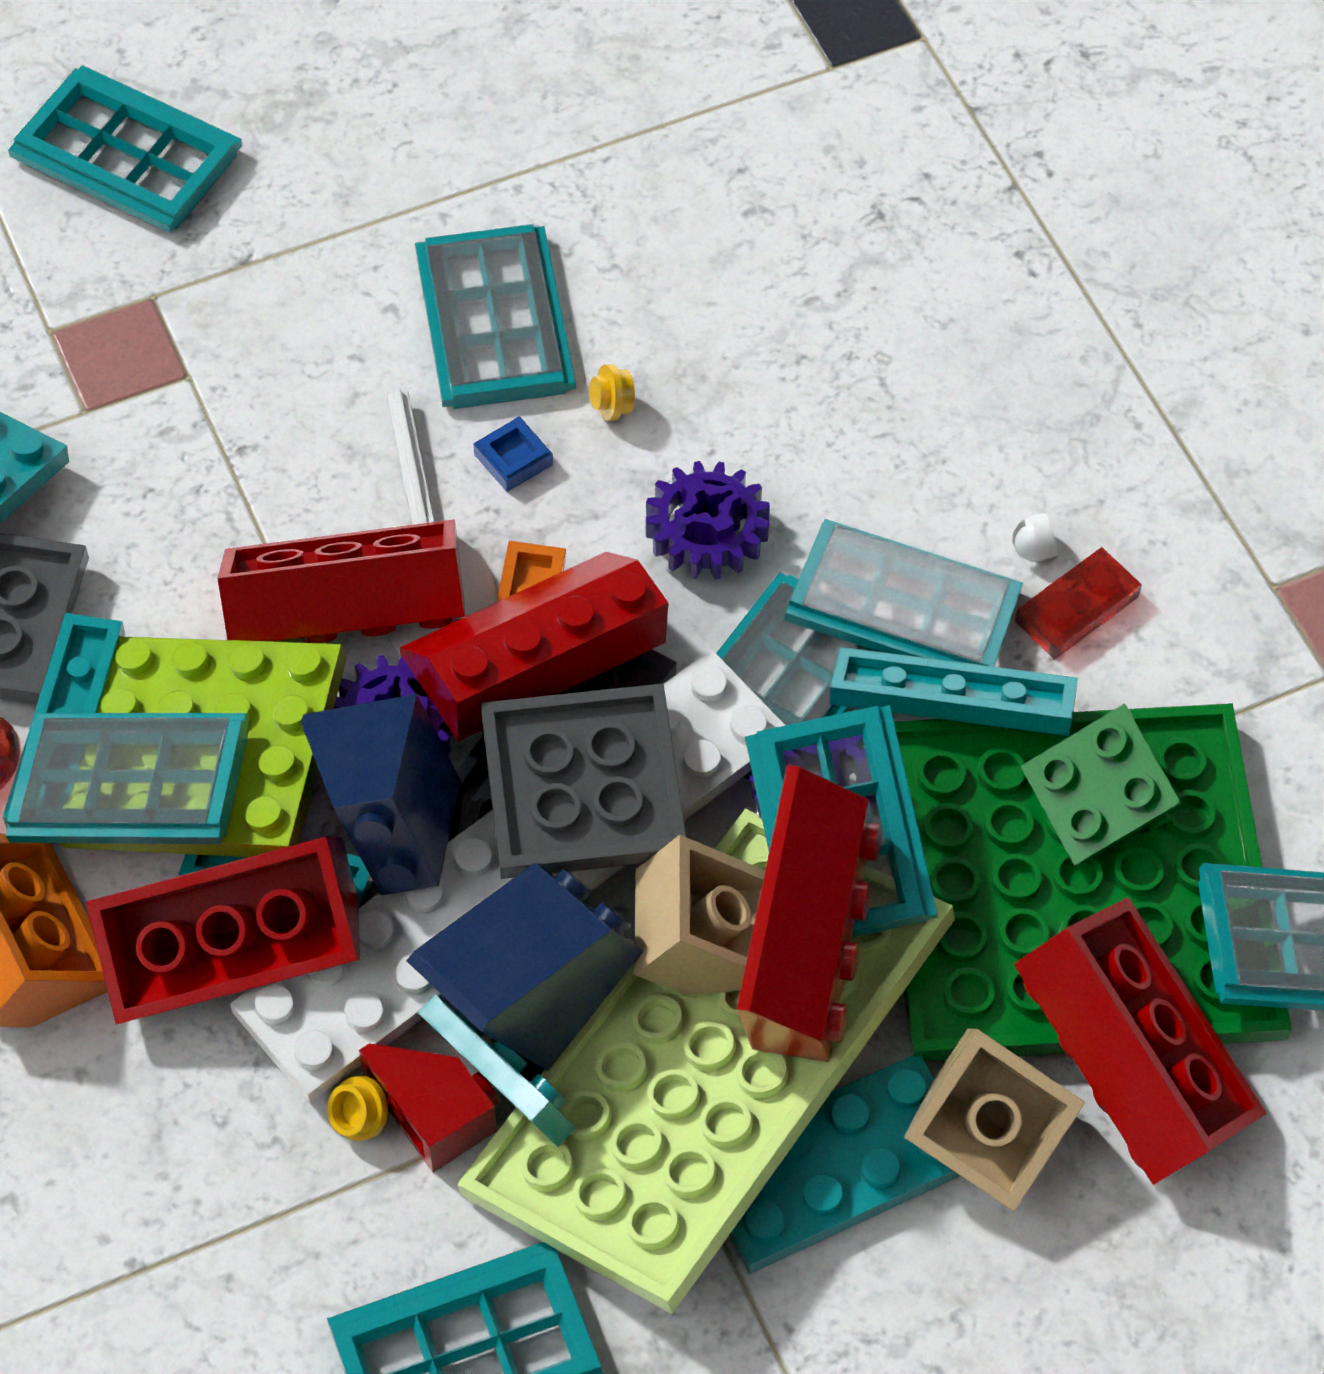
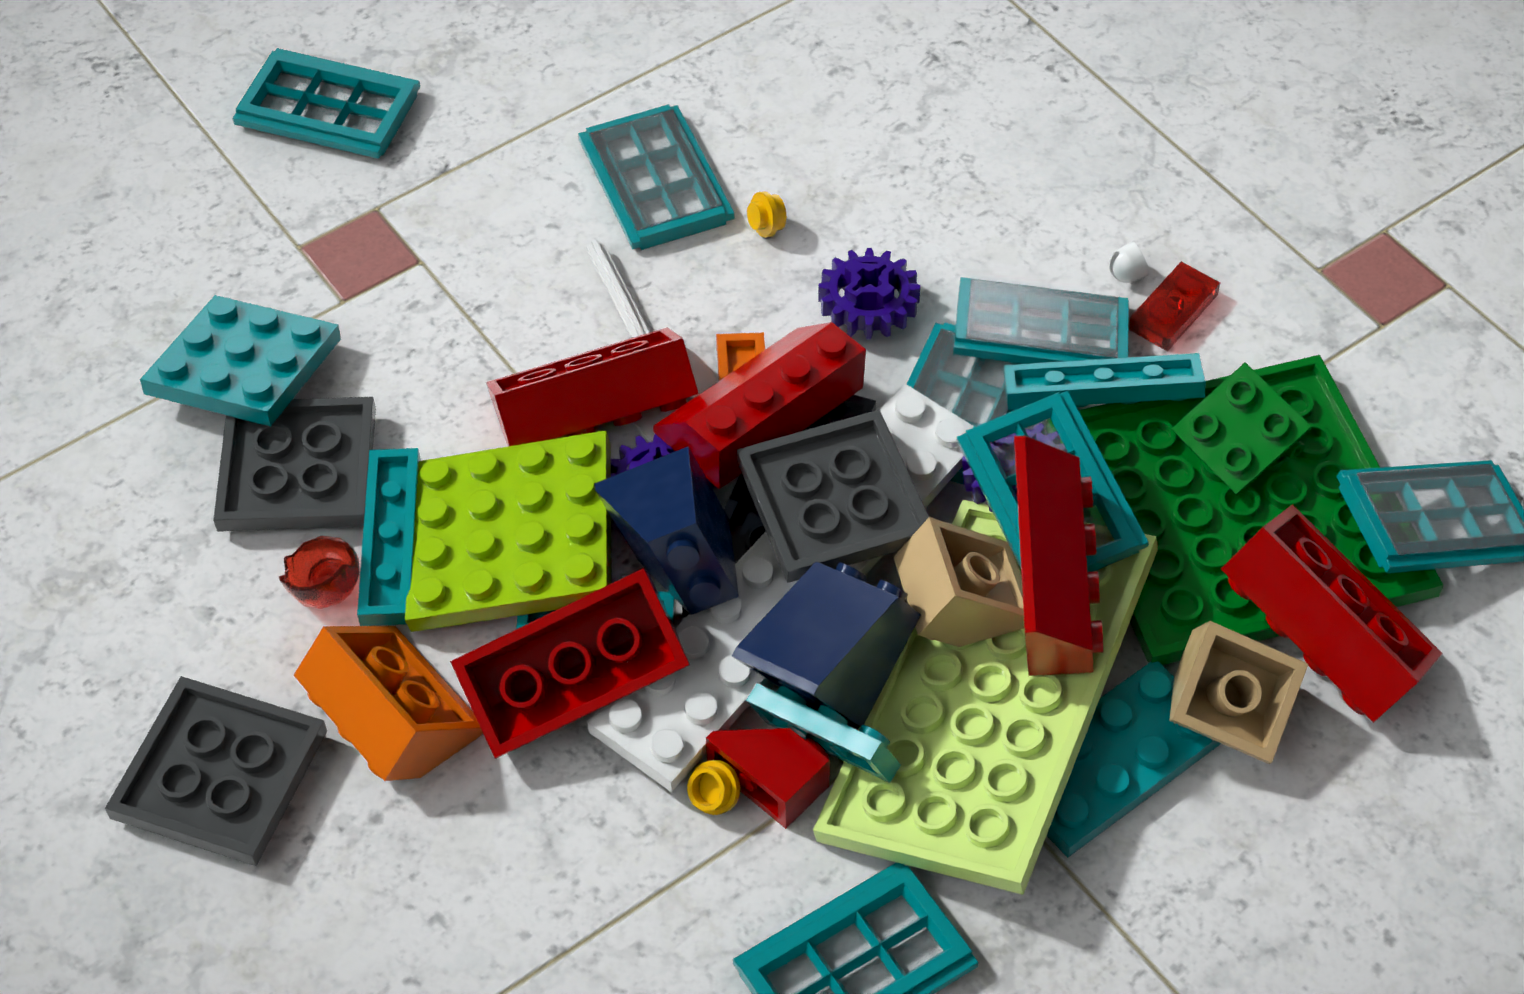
camera: 10 degrees left, 5 degrees down
clear piece [5,713,249,844] -> none
blue tile [473,416,553,492] -> none

